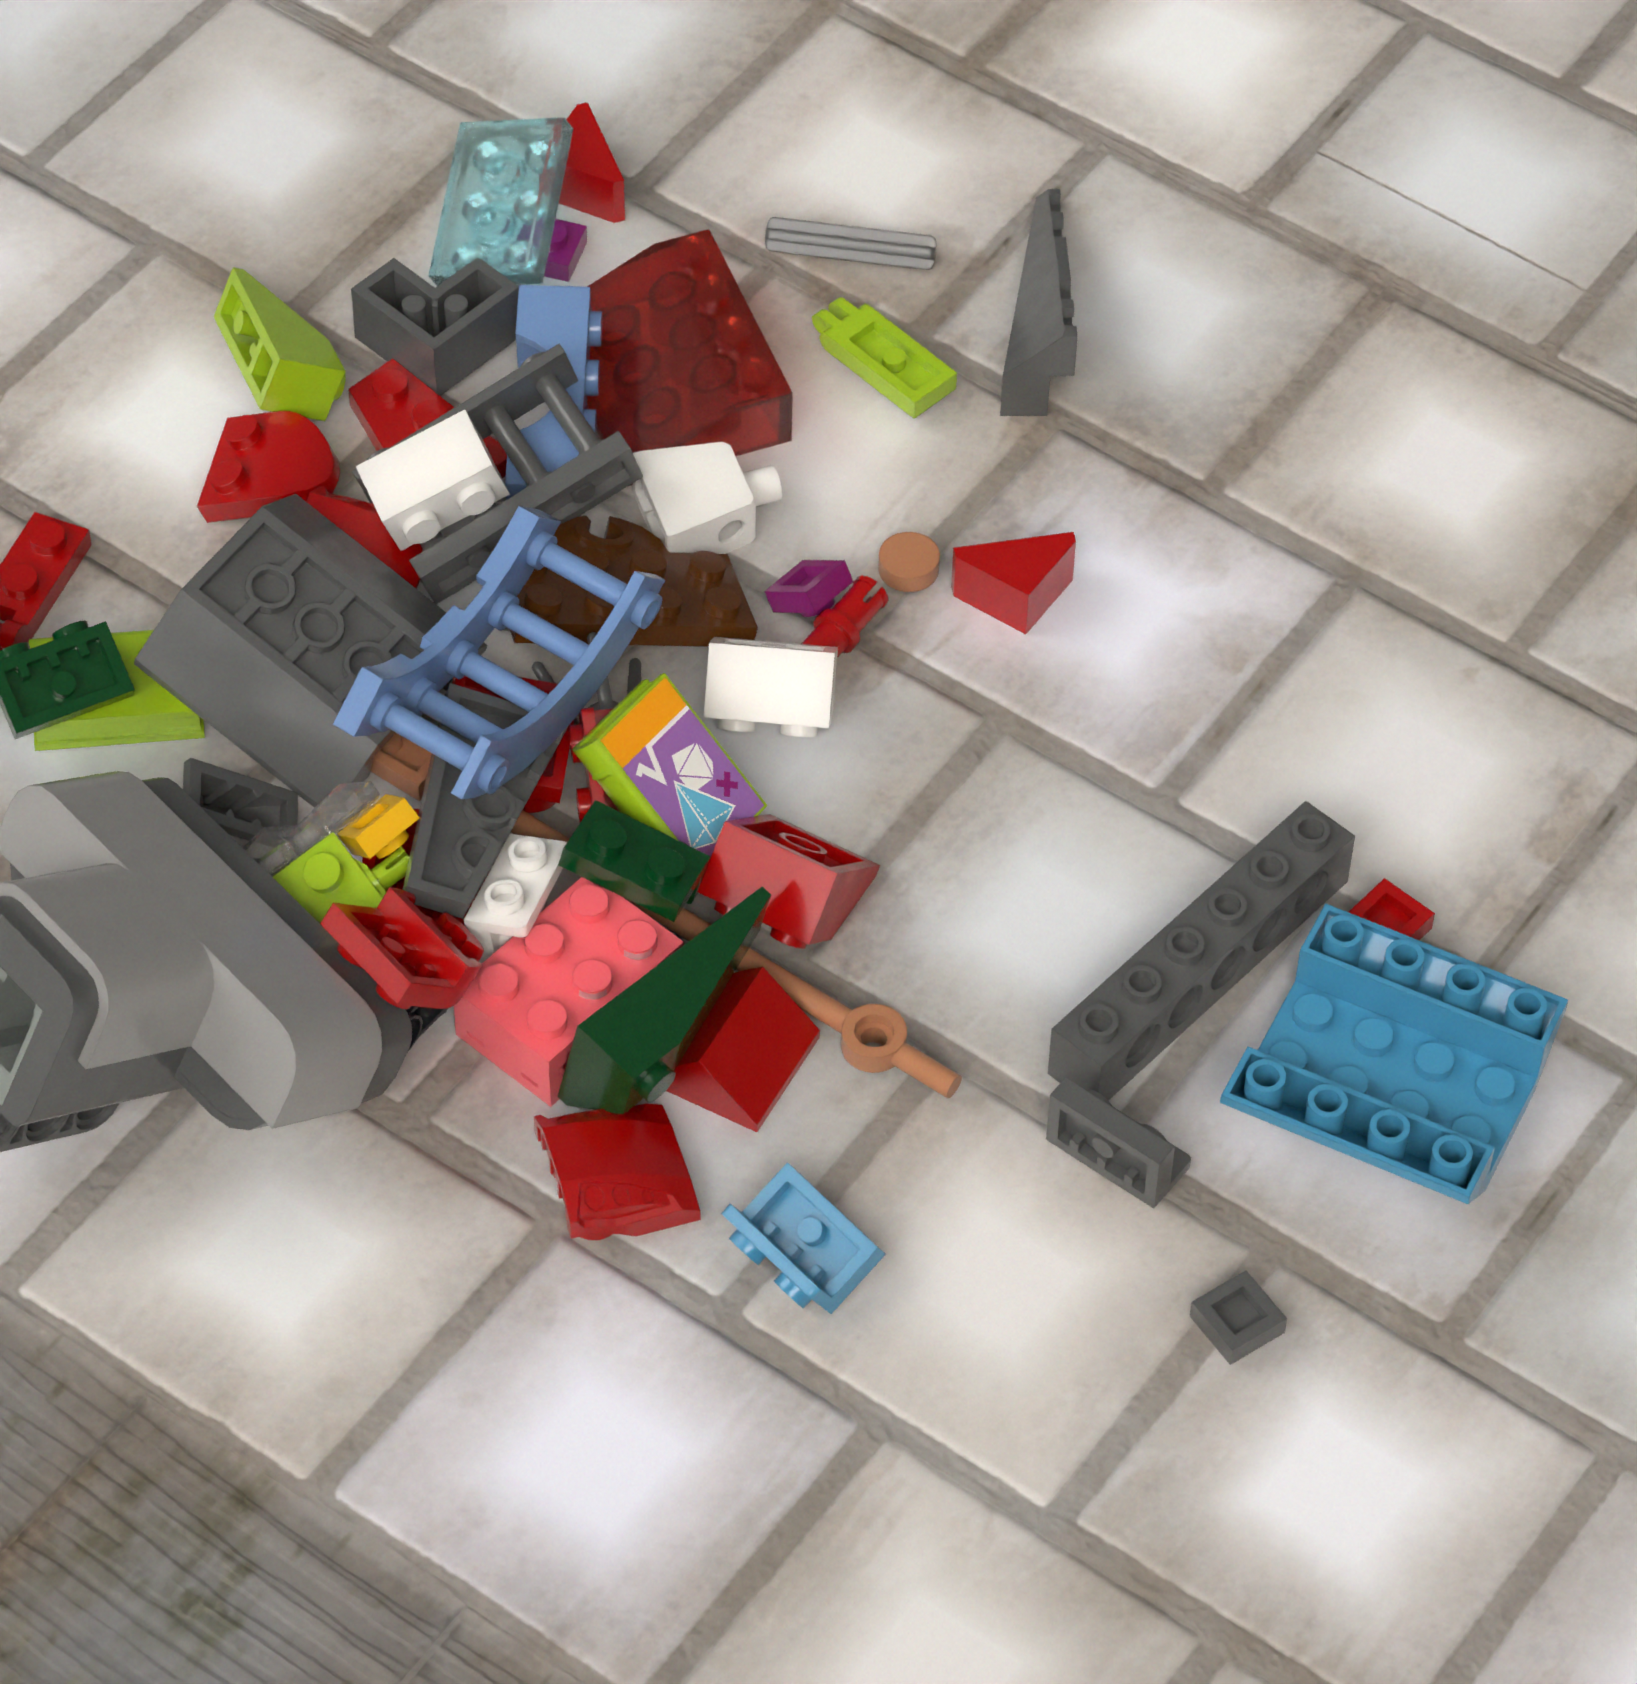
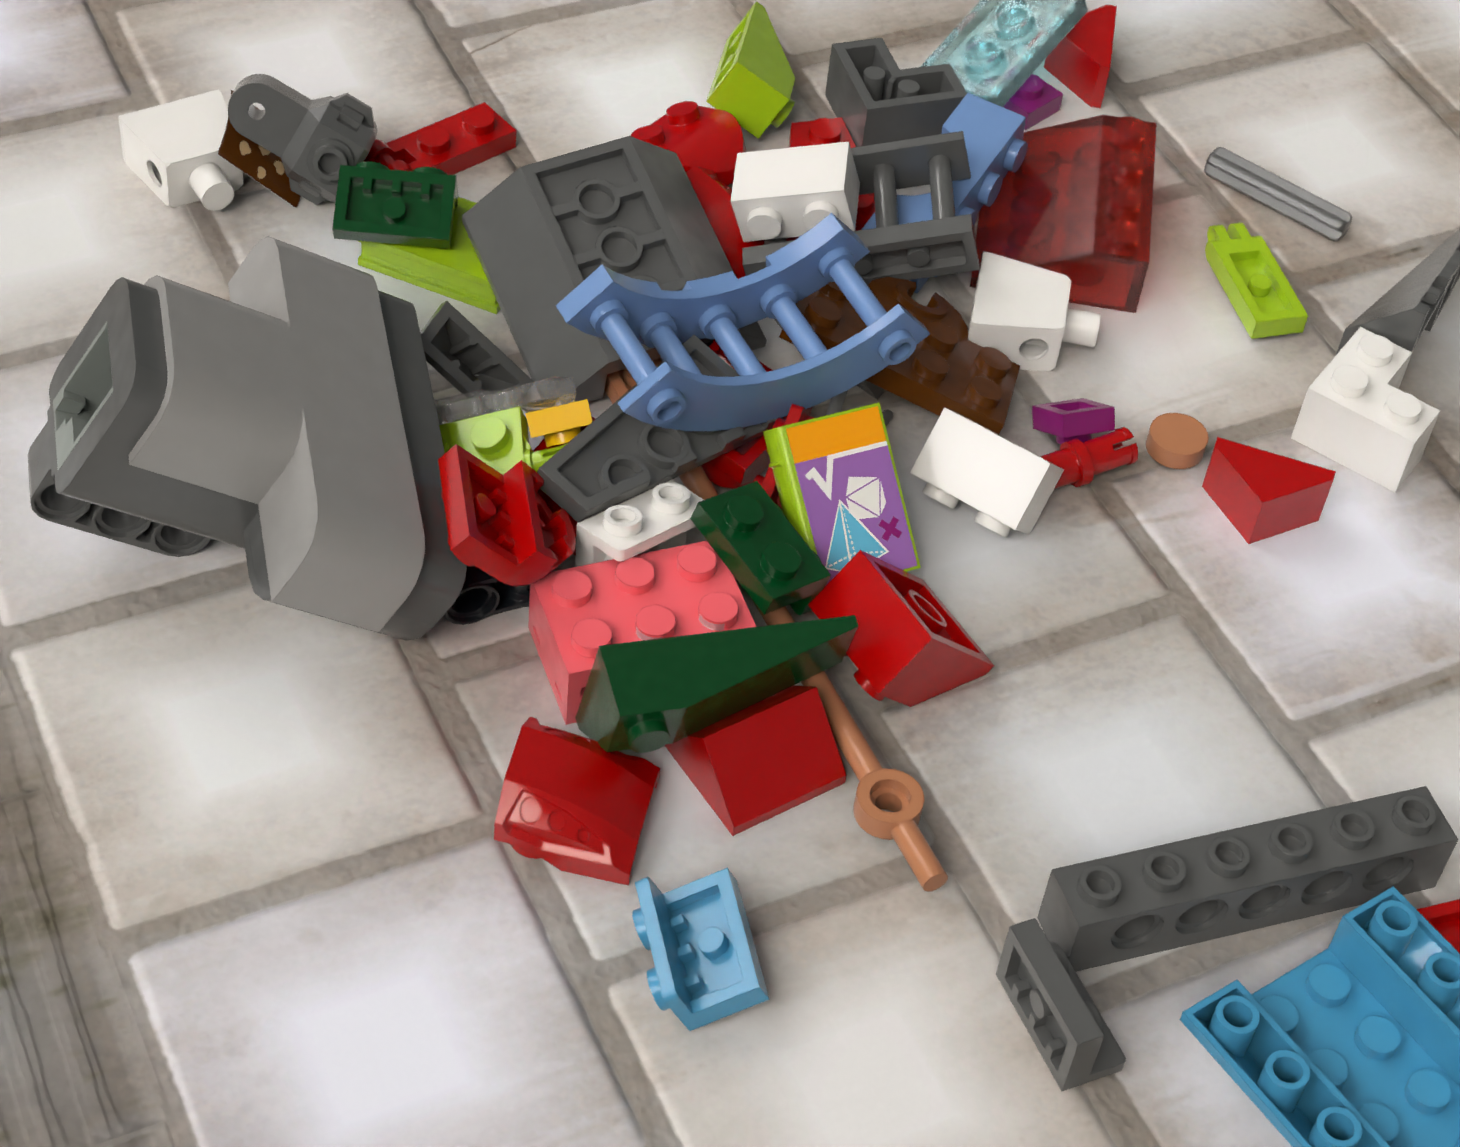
camera: 25 degrees right, 5 degrees down
none -> white brick [1291,327,1440,492]

